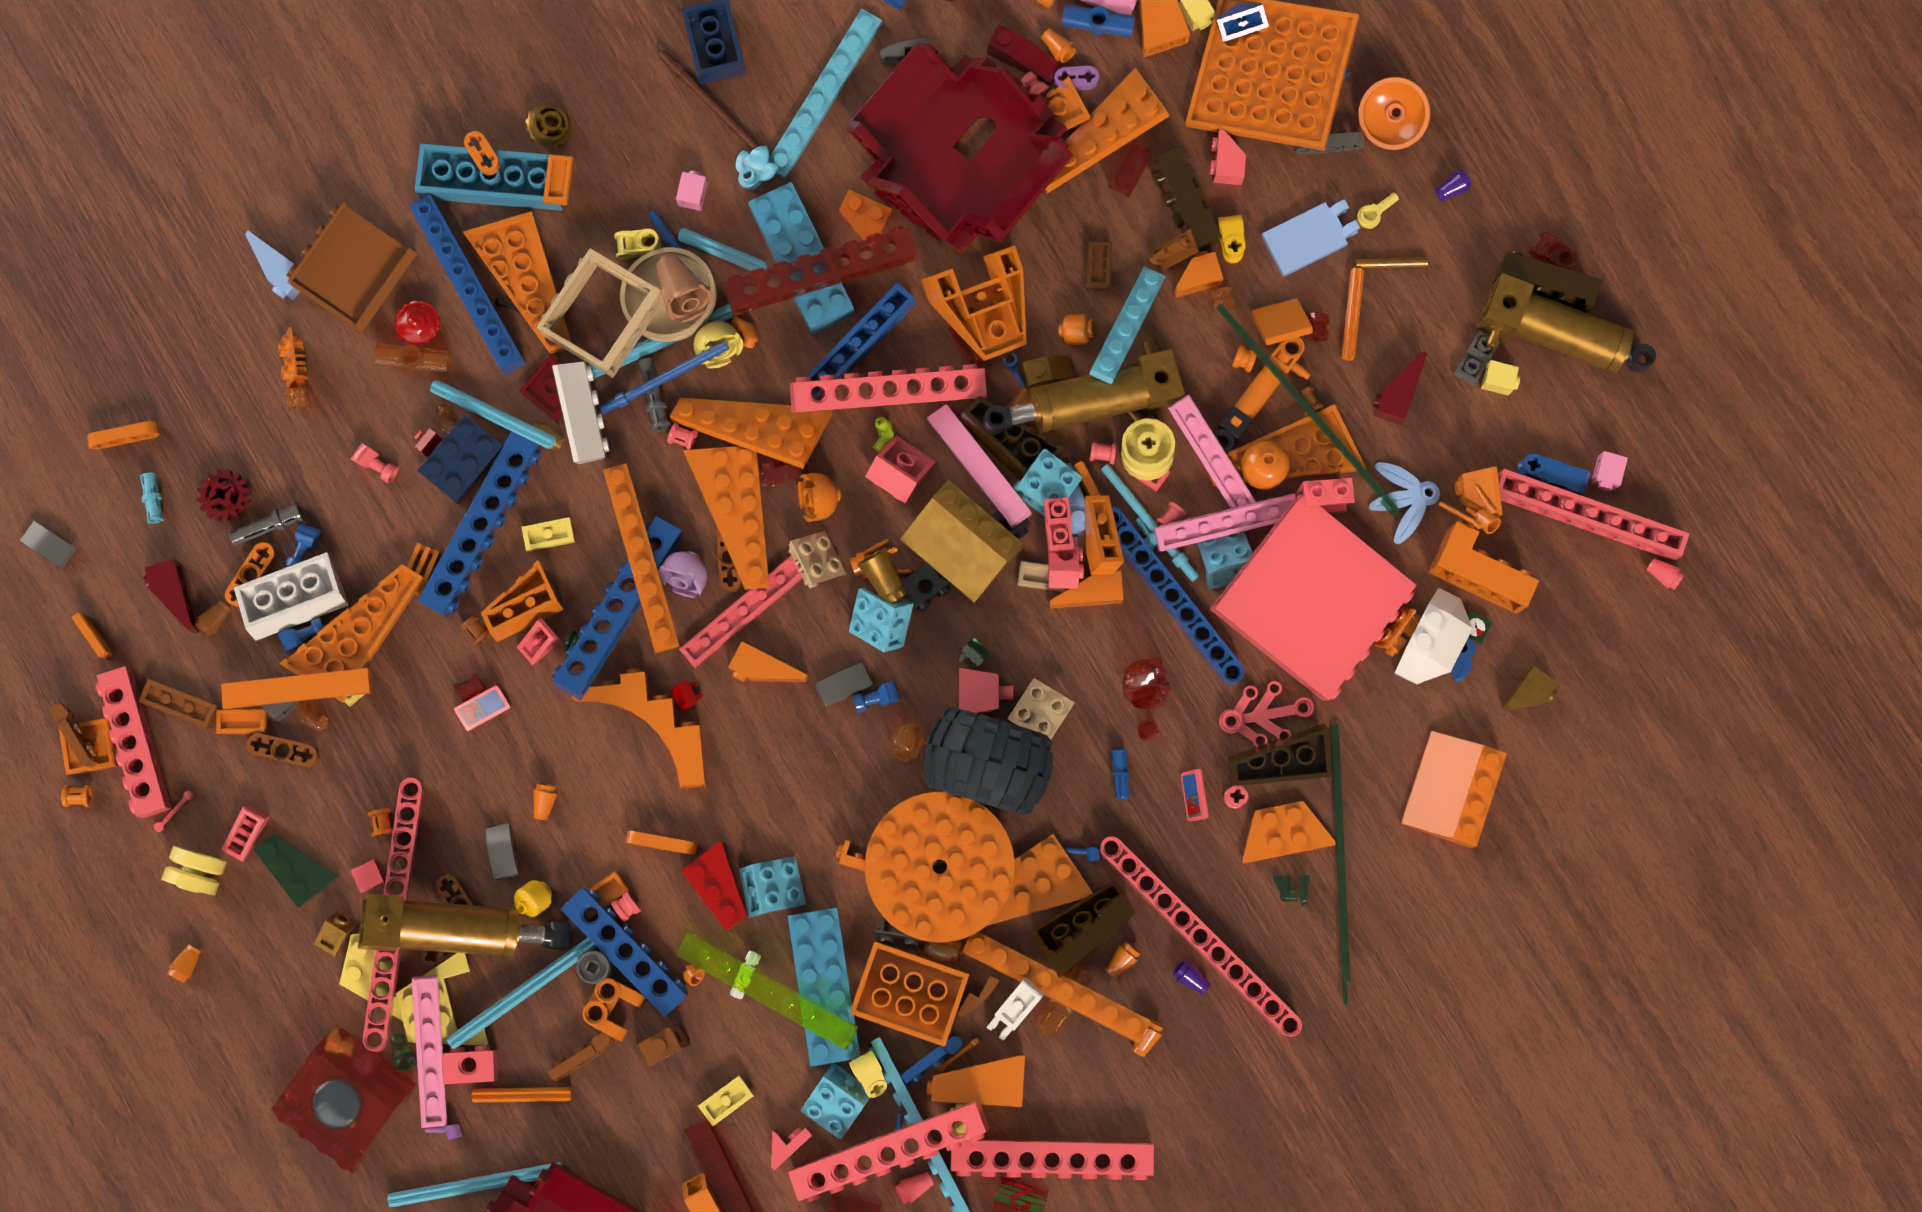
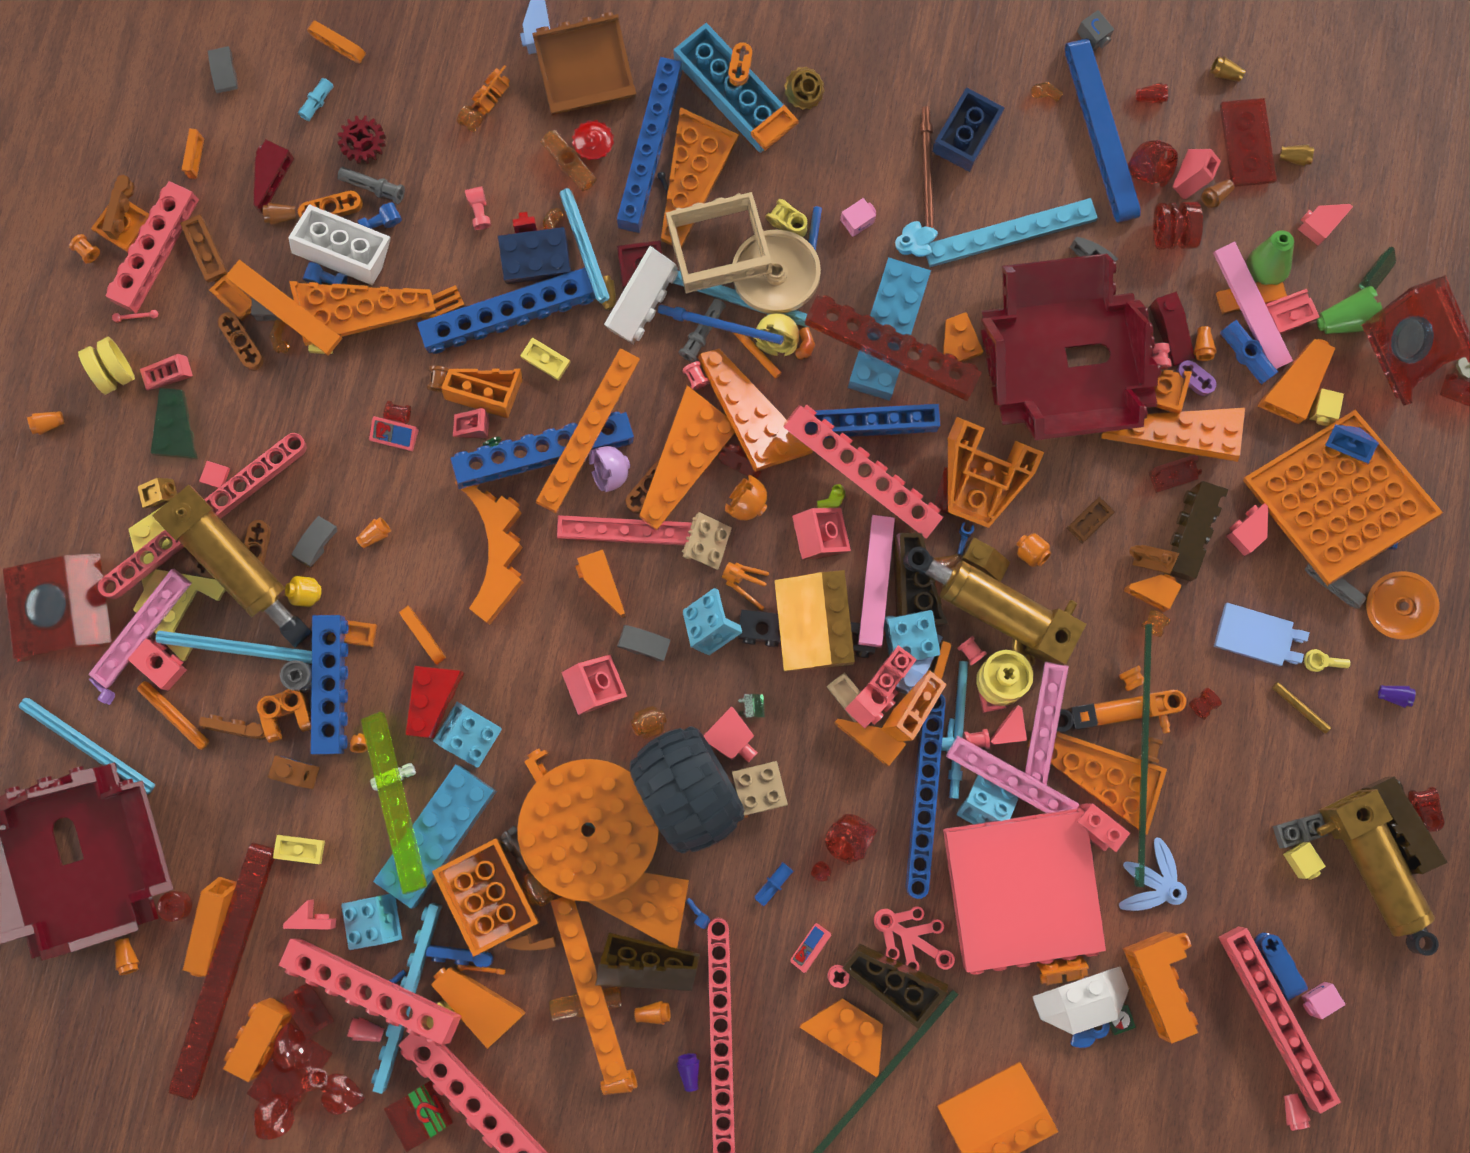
camera: 45 degrees right, 0 degrees up
orange bush [368,808,393,837] -> none
cone [390,1034,417,1072] -> none
coral wheel [611,891,642,923] -> none
nougat cone [656,255,713,322] -> none
red tile [670,680,703,713] -> none
medium azure axle [678,228,768,275] -> none
light yellow piece [849,1051,887,1098] -> none
blue leg [852,681,901,713] -> none
pearl gold plant [857,548,907,603] -> none
white hinge [987,977,1045,1040] -> none
medium azure plate [1090,266,1166,384] -> none
yellow piece [1217,214,1246,263] -> none
orange cylinder [1241,440,1290,490] -> none
orange tile [1251,298,1313,345] -> none
clear green piece [1273,874,1311,907] -> none
orange axle [1341,268,1364,361] -> none
dark red slope [1372,352,1427,425] -> none
orange plant [1439,484,1501,534] -> none
orange slope [1455,467,1503,517] -> none
pearl gold slope [1502,666,1559,711] -> none
none -> coral slope [562,654,627,715]
none -> orange bar [732,332,782,379]
none -> coral slope [990,705,1027,745]

